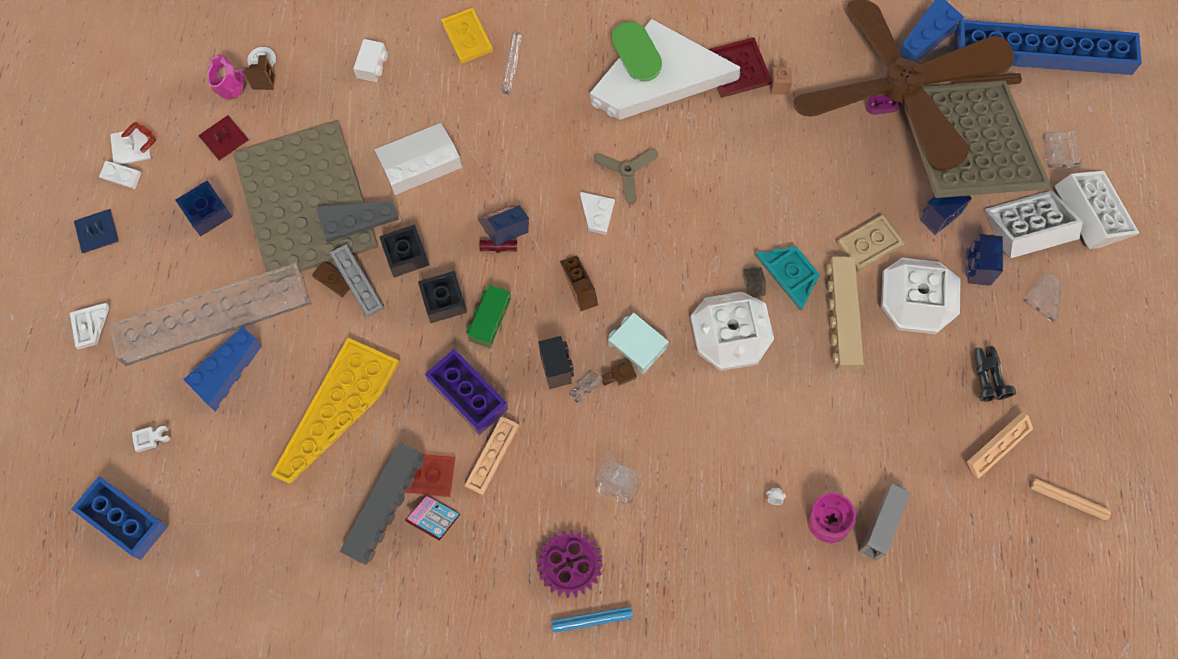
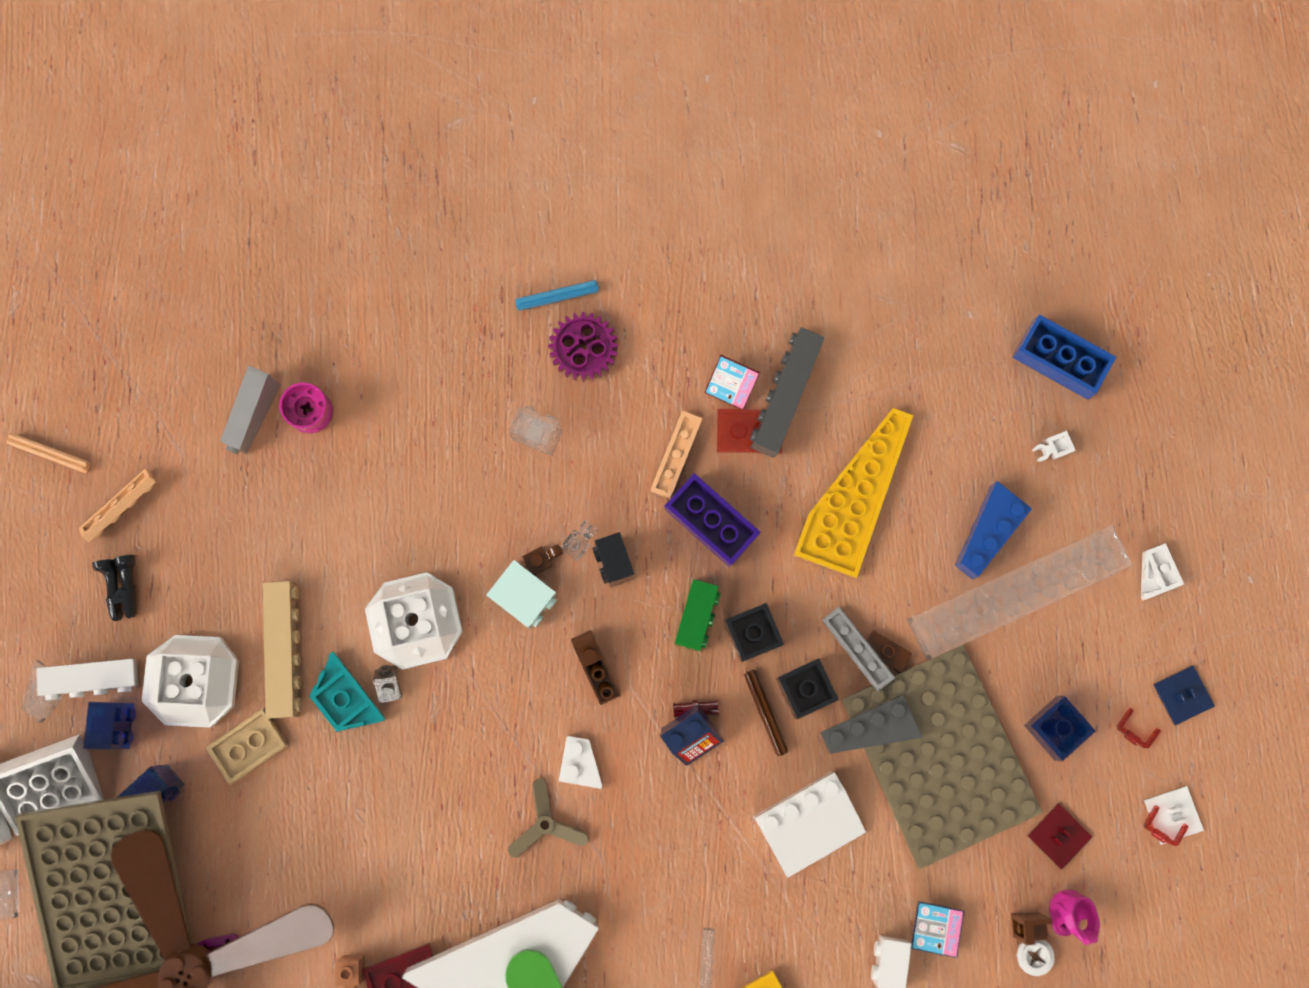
camera: 175 degrees right, 10 degrees up
white plate [99,161,141,190] -> none
white plate [766,488,786,505] -> none
none -> white brick [36,659,139,700]
none -> reddish brown axle [744,670,788,756]
none -> piece [911,901,964,958]
none -> clear red piece [1117,708,1161,749]

